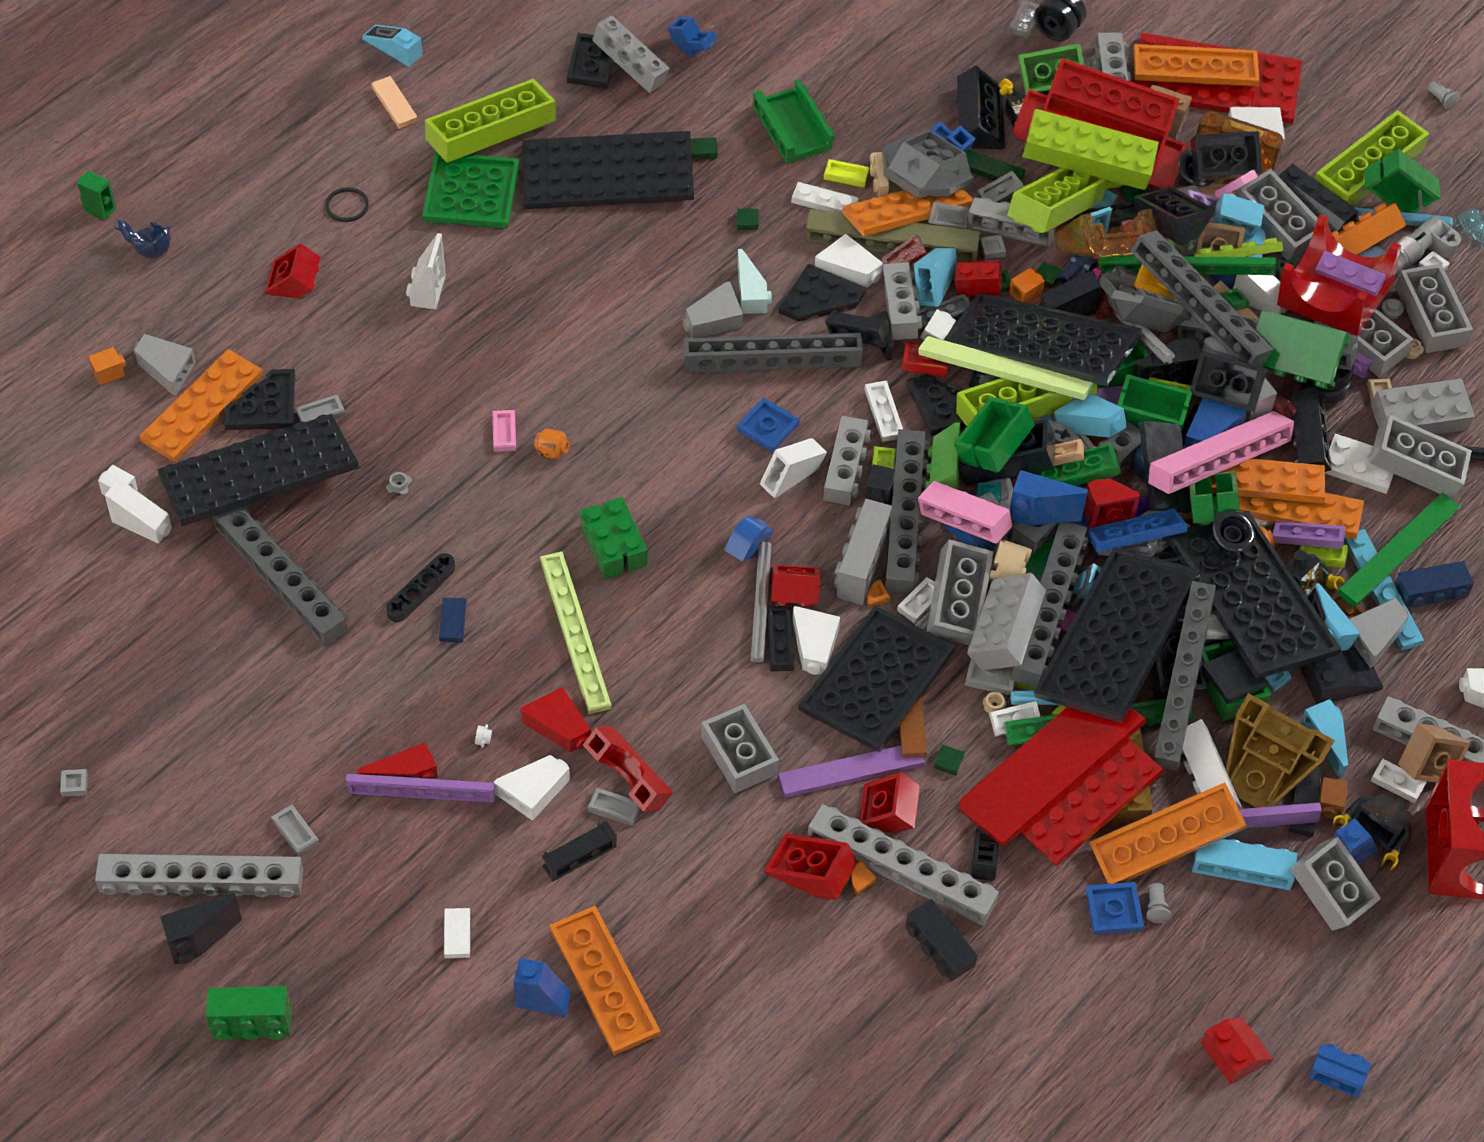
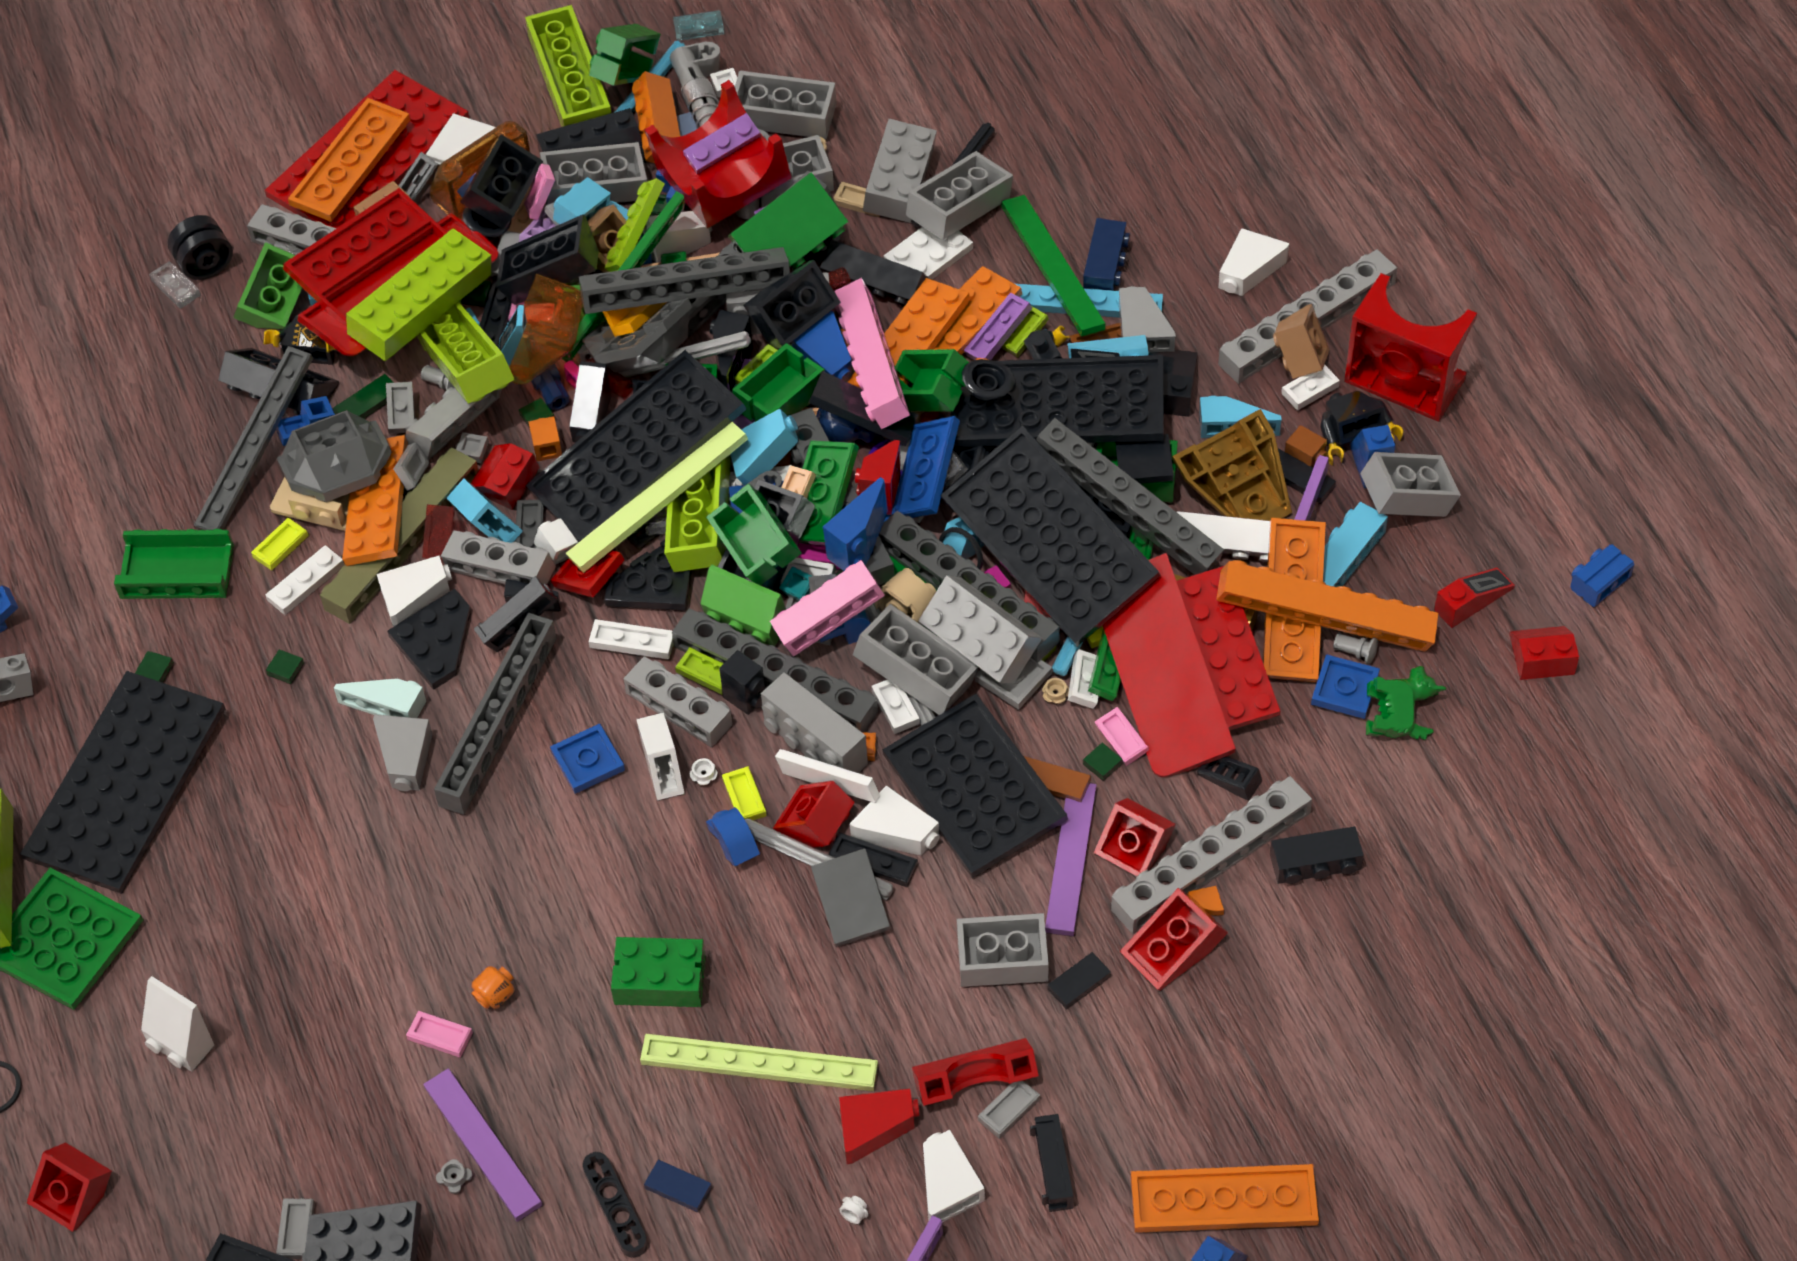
camera: 60 degrees left, 0 degrees up
none -> dark grey tile [194,346,313,530]
none -> dark grey tile [399,152,442,204]
none -> medium lavender tile [423,1068,542,1222]
none -> white plate [690,758,718,785]
none -> neon yellow tile [722,766,767,821]
none -> white tile [775,749,880,803]
none -> dark grey tile [811,848,891,947]
none -> black tile [1048,952,1111,1009]
none -> bright pink tile [1095,707,1149,766]
none -> orange brick [1216,560,1438,652]
none -> green animal [1366,666,1446,740]
none -> red slope [1434,567,1515,628]

